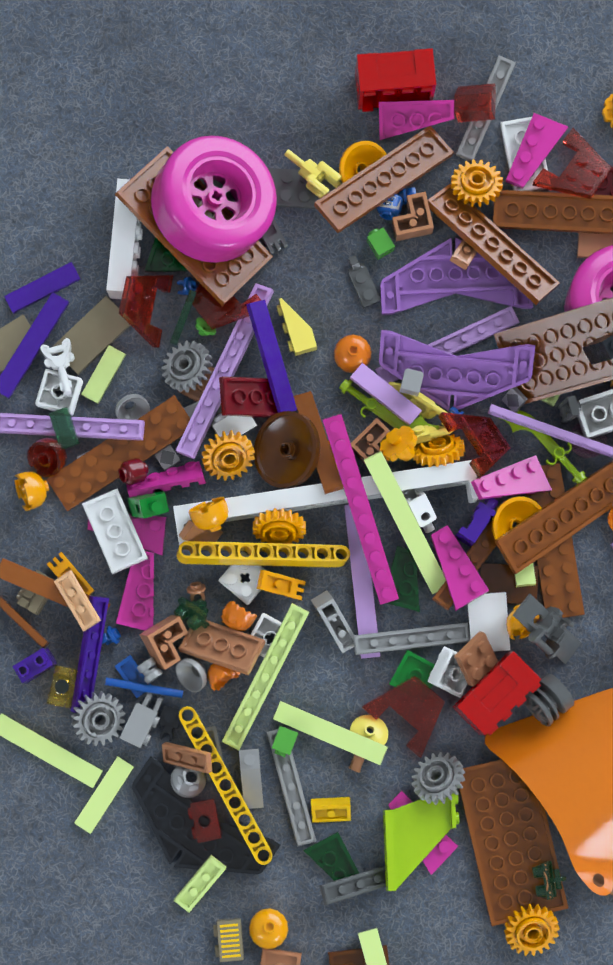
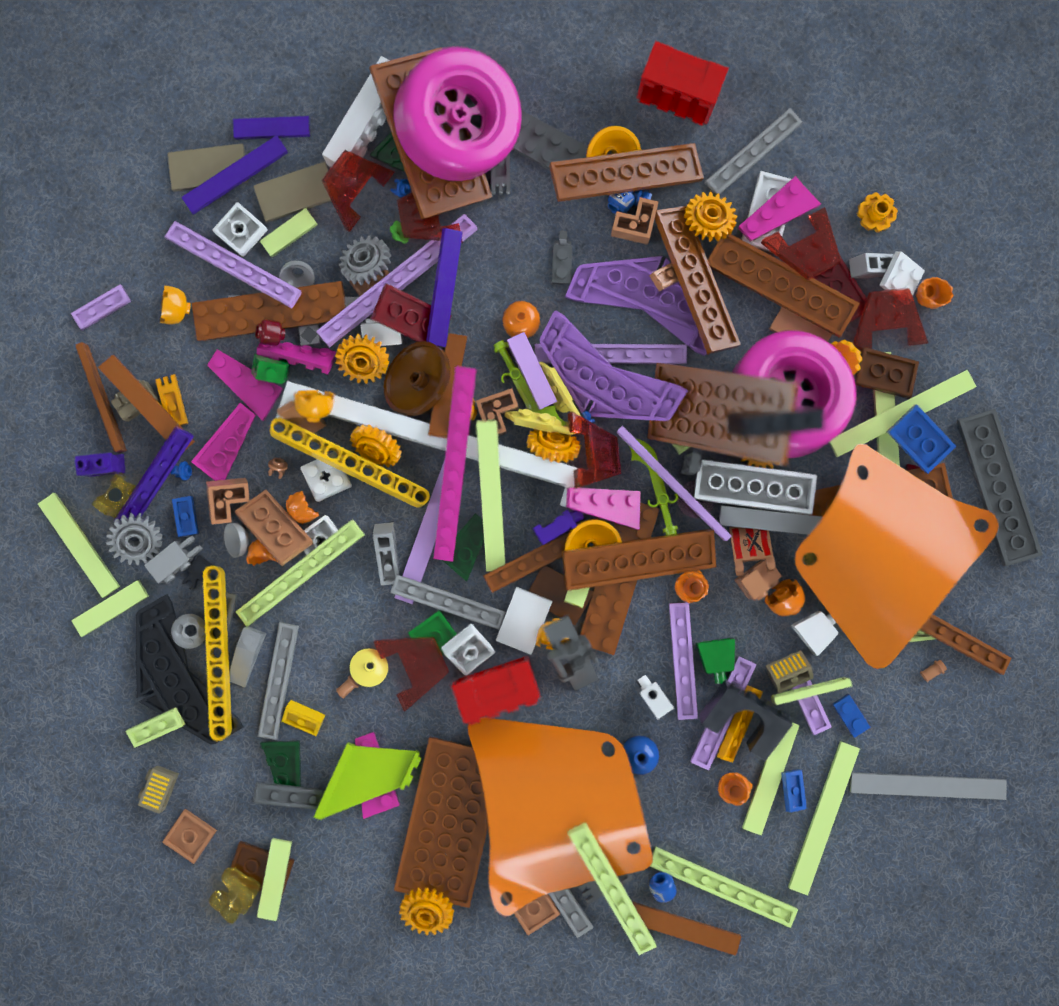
camera: 30 degrees right, 5 degrees up
clear red cylinder [27,438,67,477] -> none
white piece [40,338,75,395] -> none
clear green tile [49,407,80,450] -> none
light nougat tile [54,571,101,631] -> none
white tile [82,488,148,575] -> none
blue bar [105,678,184,698] -> none
light grey wheel [137,657,163,684] -> none
nougat tile [162,742,212,774] -> none
clear green bar [170,290,197,345] -> none
clear green hips [174,597,209,631] -> none
clear red brick [188,798,222,843] -> none
light orange cylinder [249,908,288,949] -> none
light orange hinge [256,570,306,601] -> none
bright green brick [272,726,298,757] -> none
yellowish green tile [273,701,388,765] -> none
light yellow slope [276,298,317,356] -> none
light yellow plant [284,150,342,198] -> none
bright green brick [367,227,395,260] -> none
dark pink wing [379,100,455,140] -> none
light orange plant [380,425,417,462] -> none
light grey piece [400,368,424,396] -> none
white torso [403,488,437,533] -> none
light grey gear [411,752,465,805] -> none
dark pink wing [431,525,489,611] -> none
clear red slope [454,83,496,122] -> none
nougat plate [454,631,498,687] -> none
light grey tile [502,387,528,413] -> none
dark grey wheel [524,673,574,726] -> none
clear green hips [532,861,567,900] -> none

